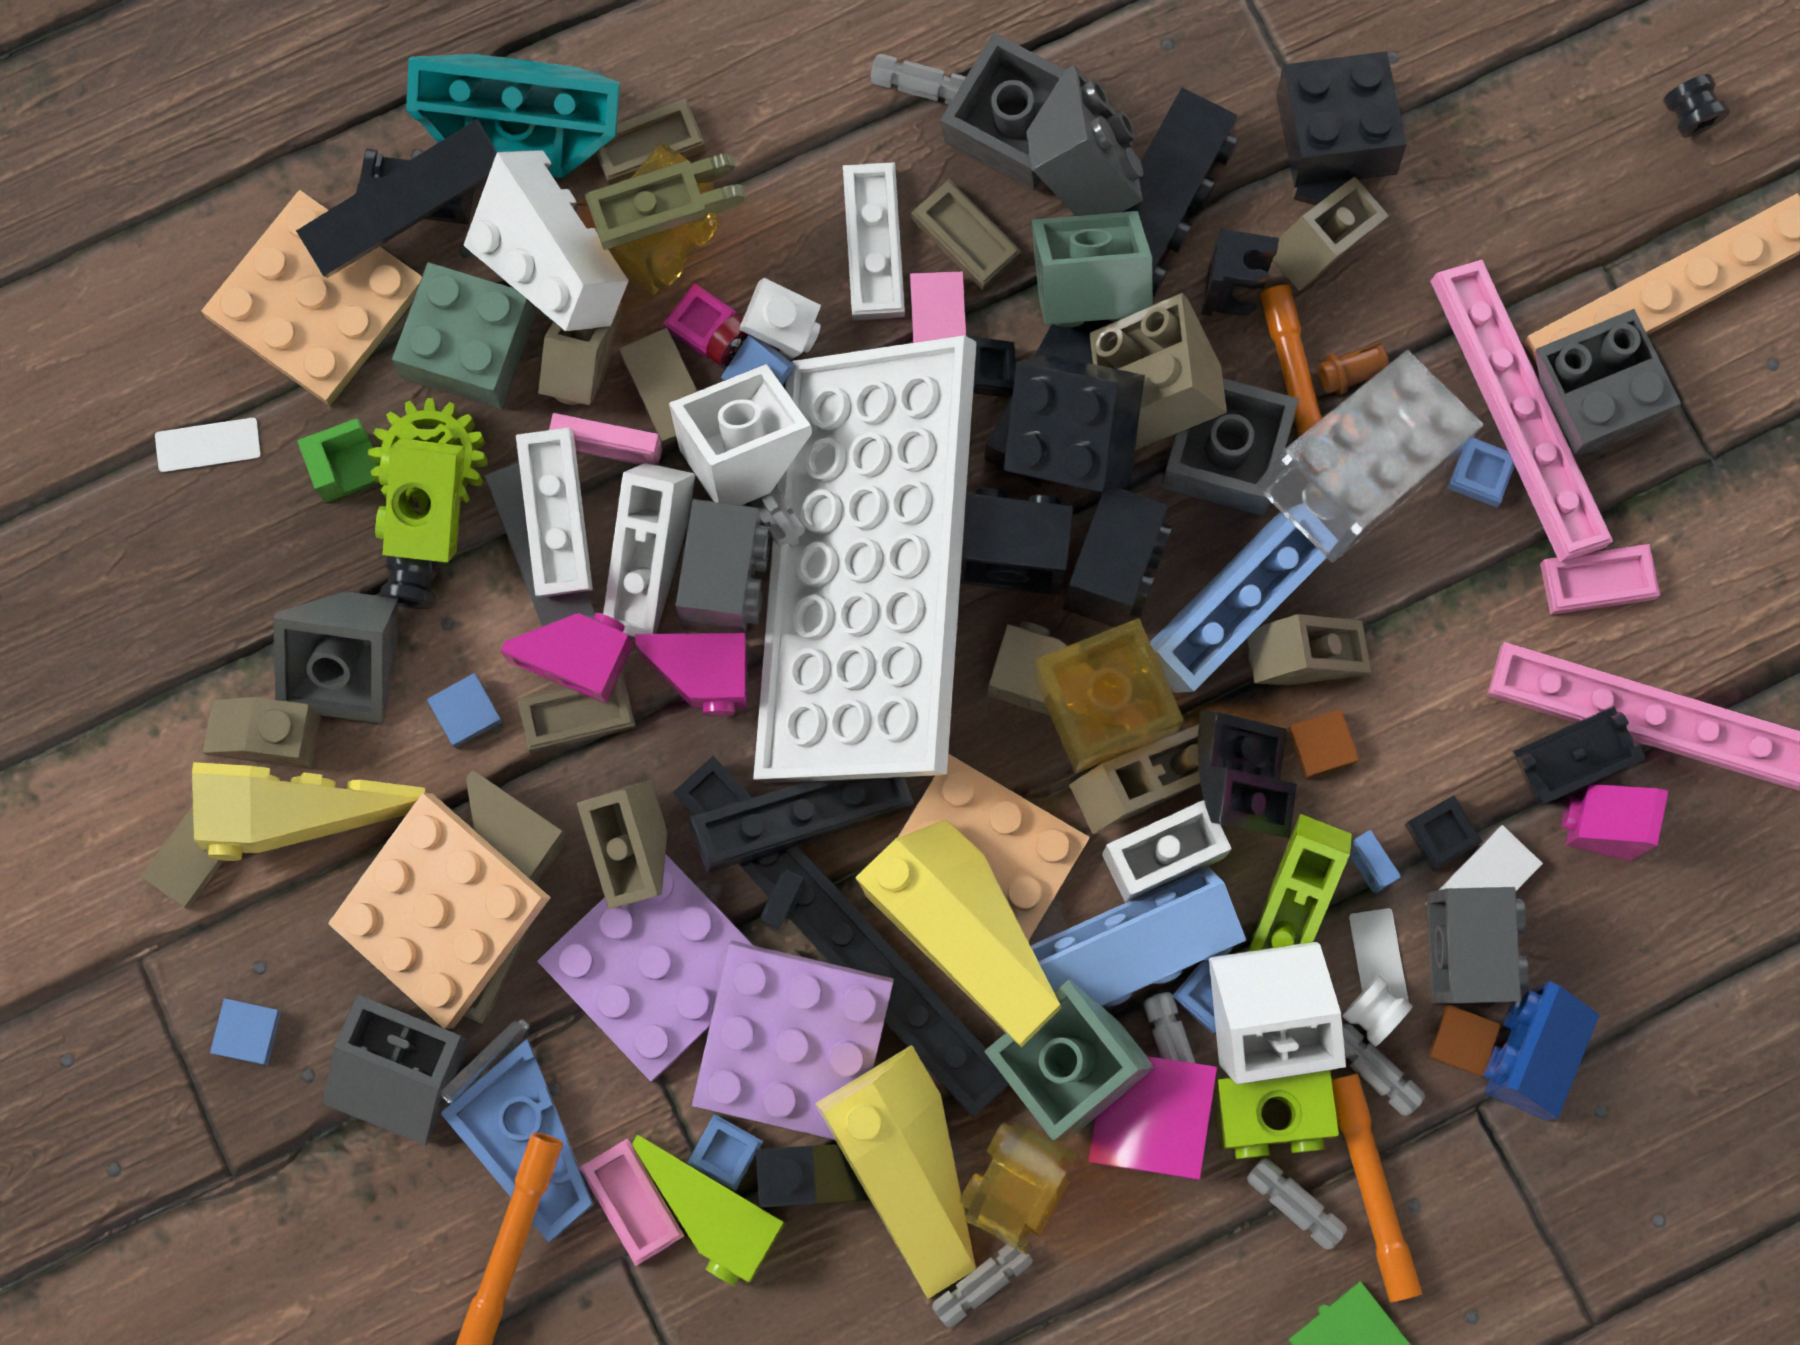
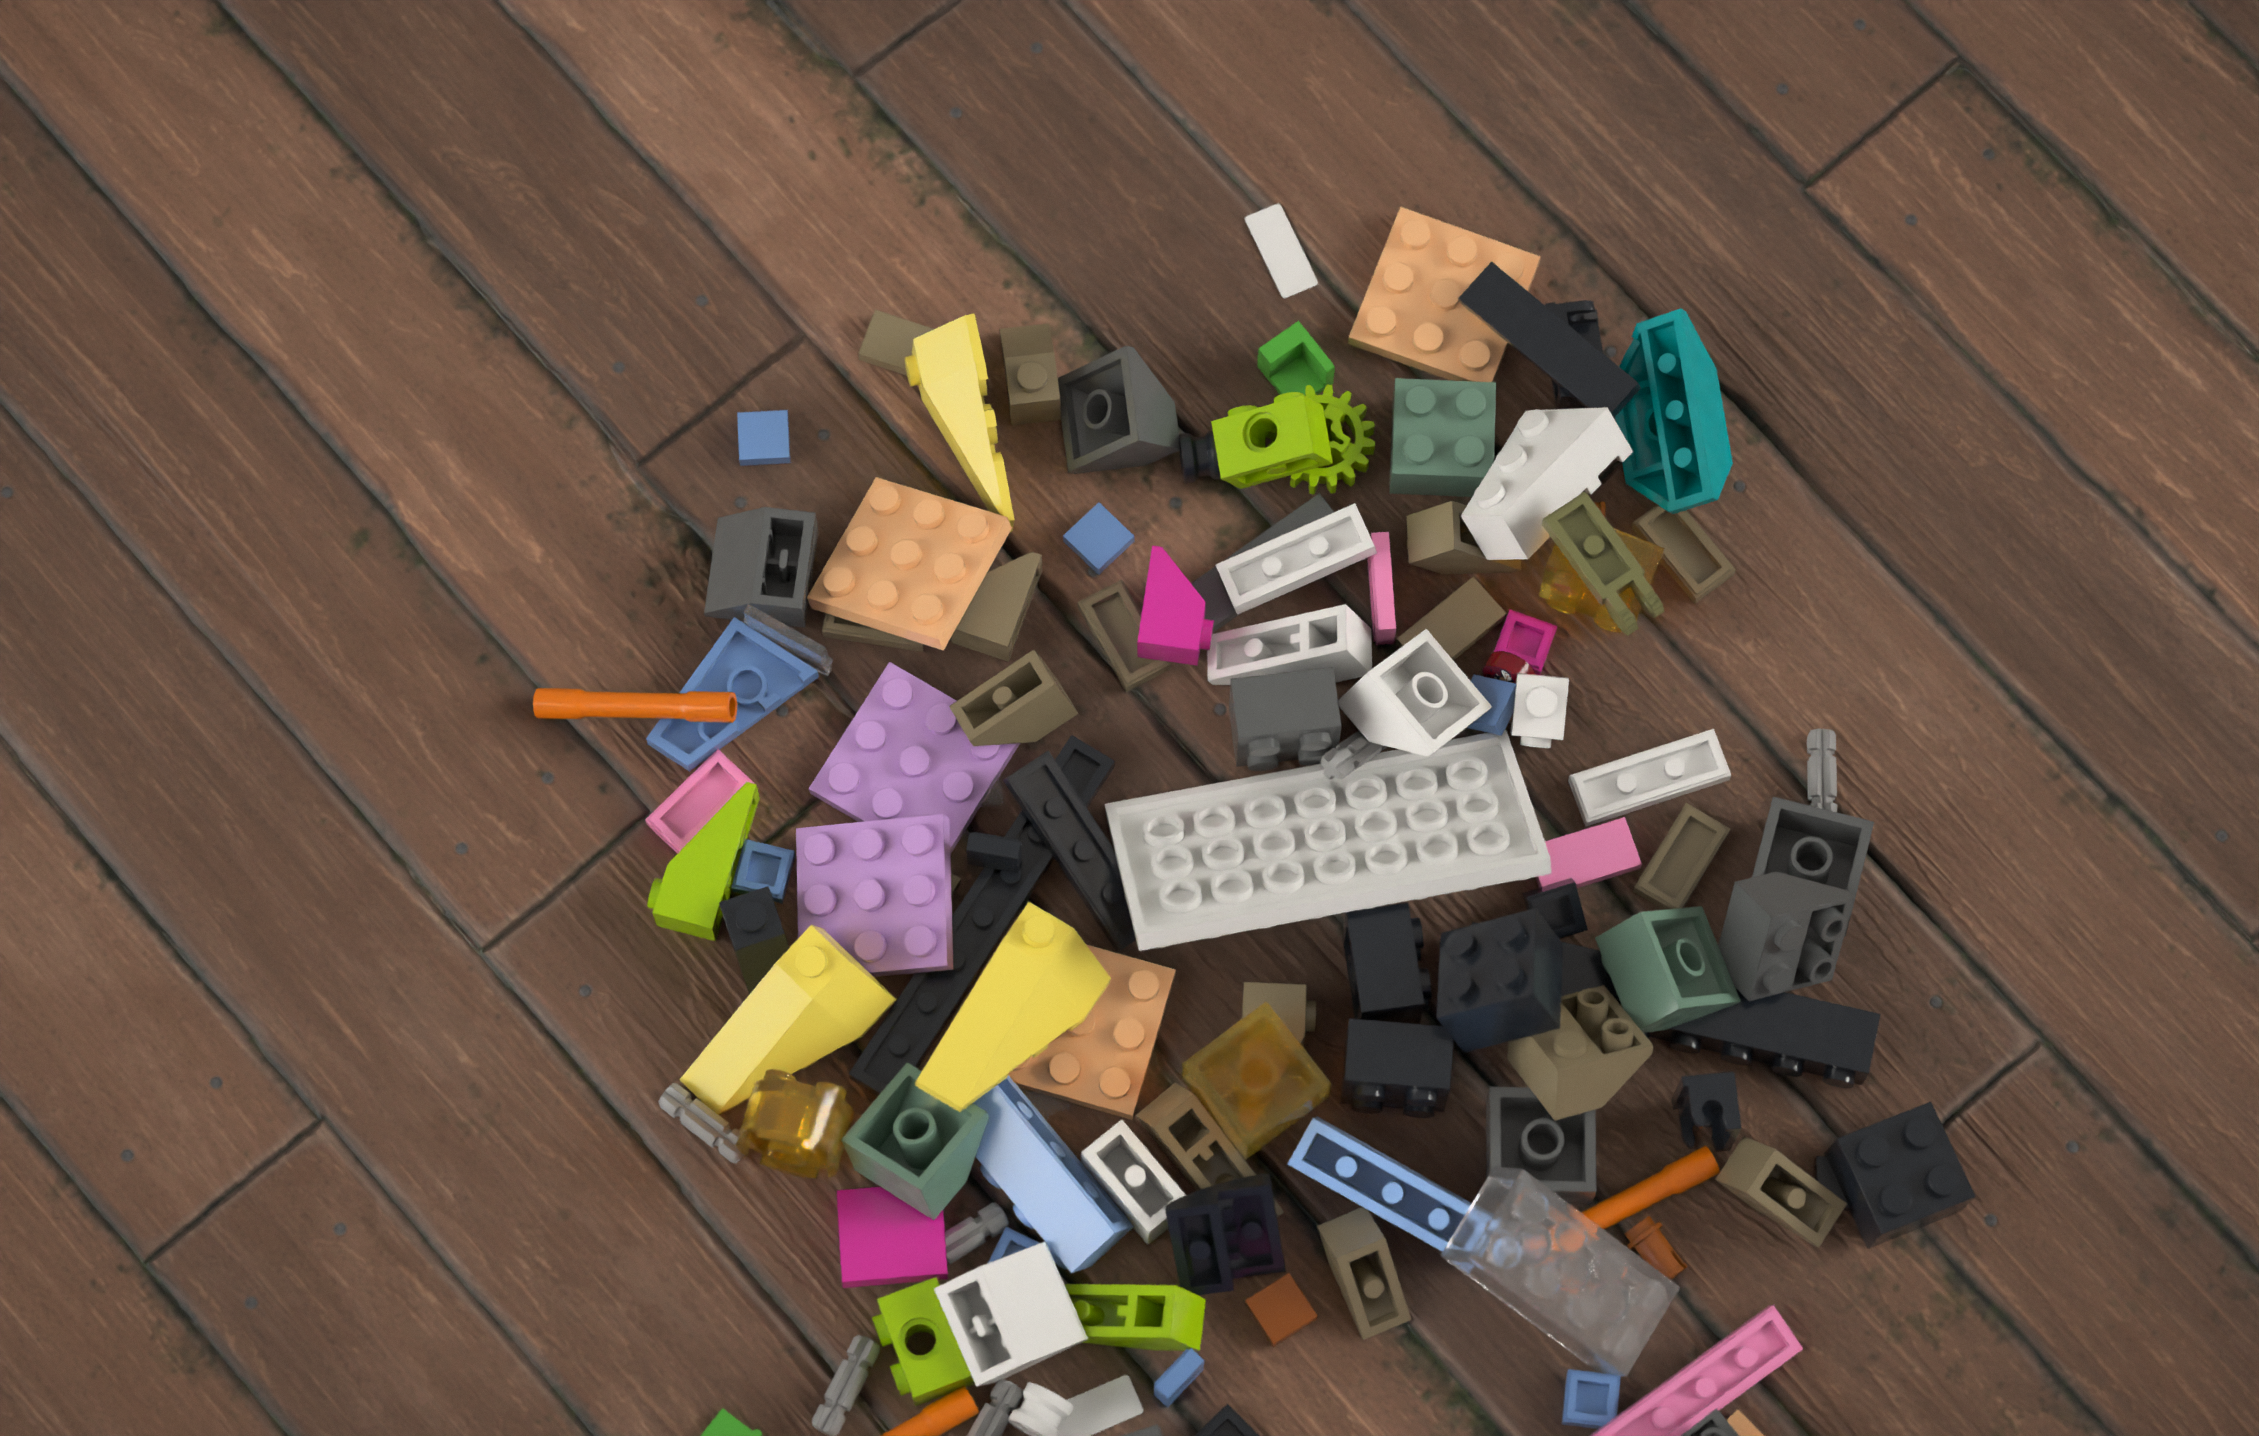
camera: 75 degrees right, 5 degrees down
dark pink slope [635,633,748,717] -> none

